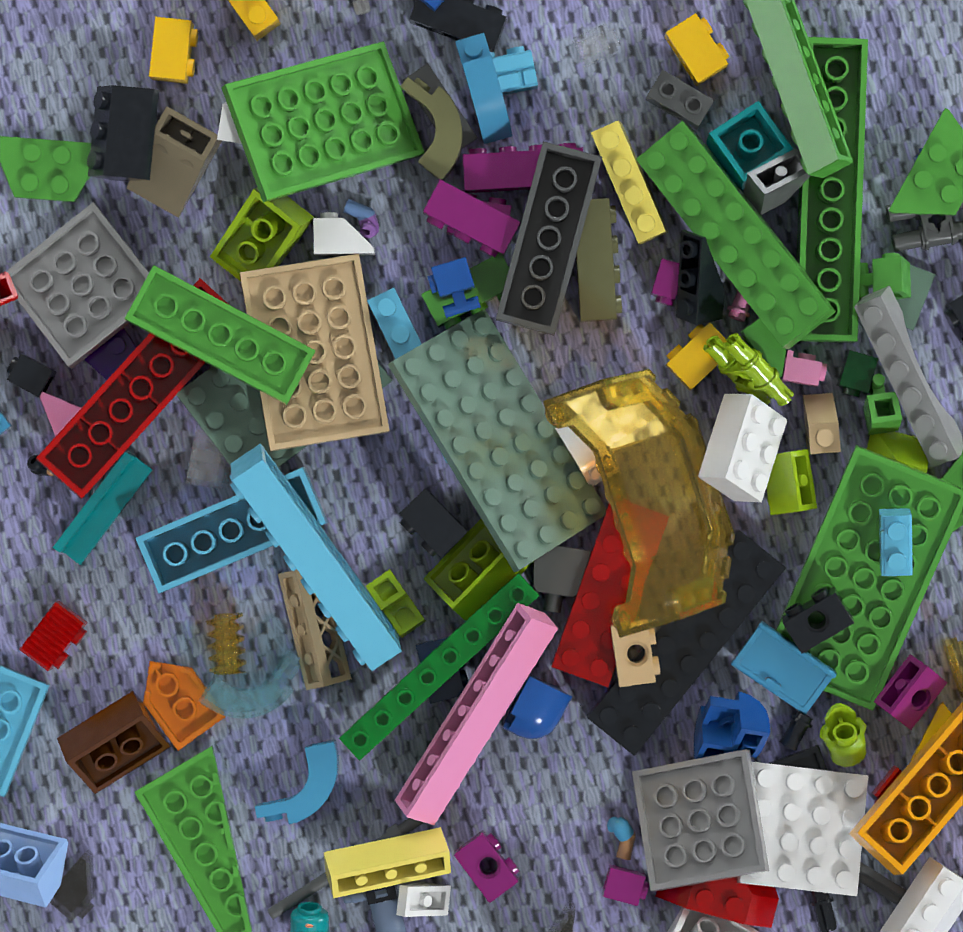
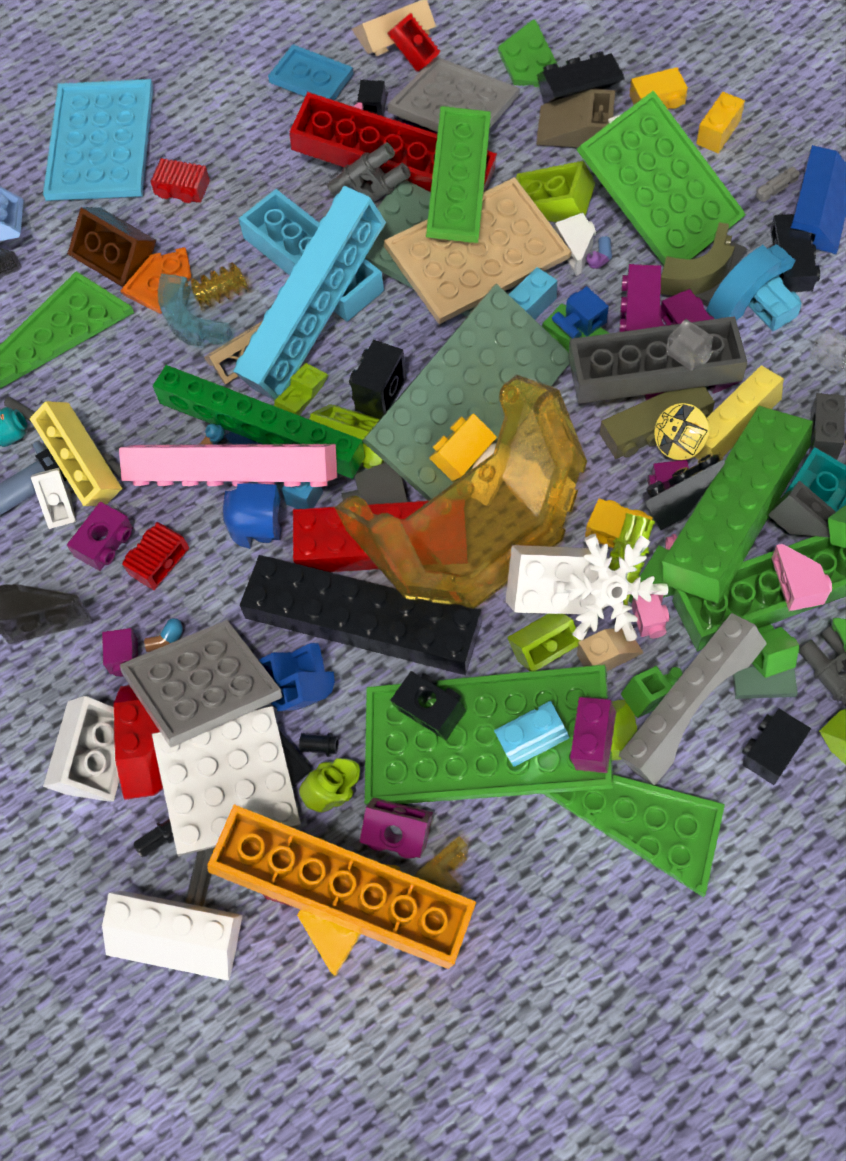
camera: 70 degrees right, 25 degrees down
teal fence [52,451,153,565] -> none
dark azure arch [255,740,339,824] -> none
tan brick [610,620,660,687] -> none
dark azure door [731,621,837,715] -> none
dark green brick [836,350,879,398] -> none
none -> red brick [122,522,189,591]
none -> dark azure arm [200,423,225,444]
none -> dark grey pin [327,142,411,204]
none -> yellow brick [429,413,497,482]
none -> white piece [553,534,668,641]
none -> magenta brick [570,697,616,773]
none -> light yellow dish [654,403,711,460]
none -> clear brick [666,319,714,371]
none -> bright pink slope [771,544,832,611]

